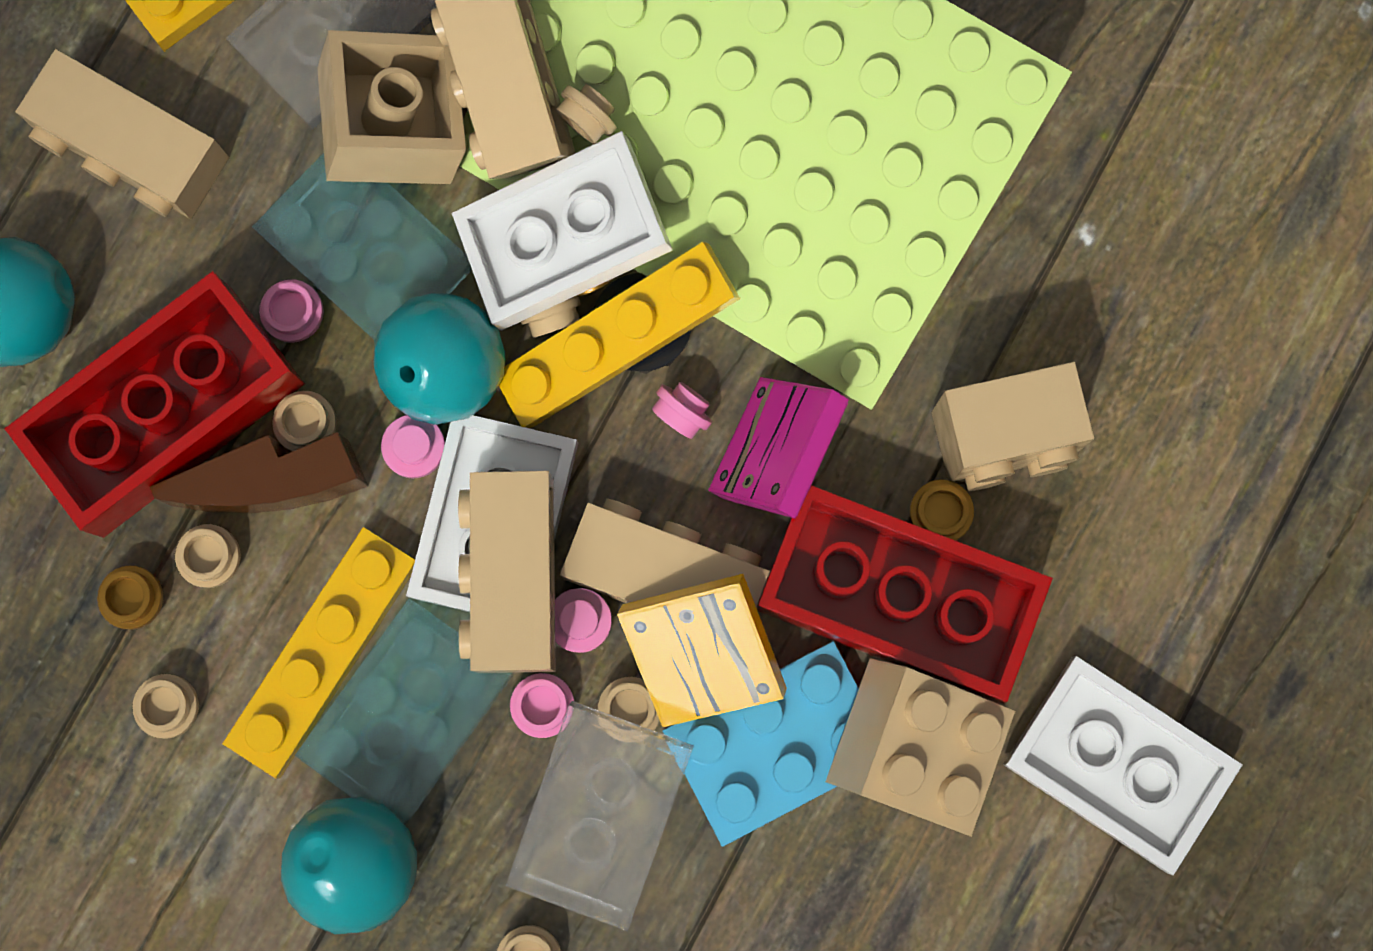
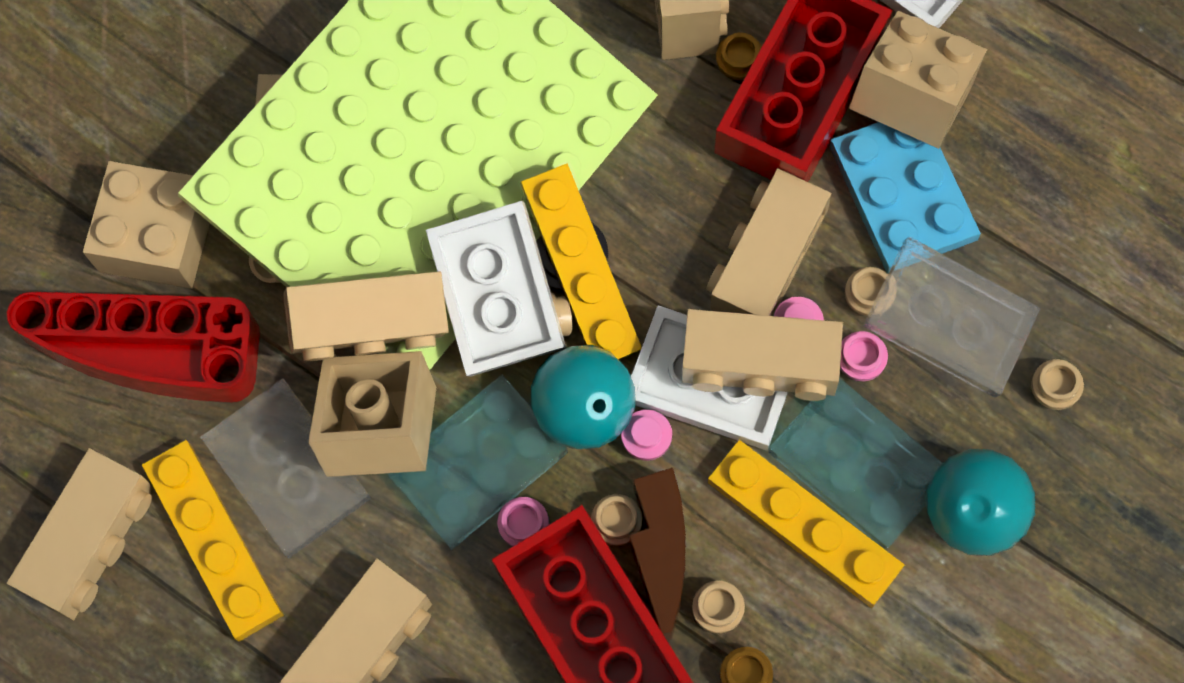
camera: 85 degrees left, 10 degrees down
tan plate [133,674,199,739] -> none
tan plate [556,84,617,144] -> none
yellow tile [617,574,787,727] -> none
bright pink plate [652,382,713,439] -> none
dark pink tile [708,377,849,518] -> none

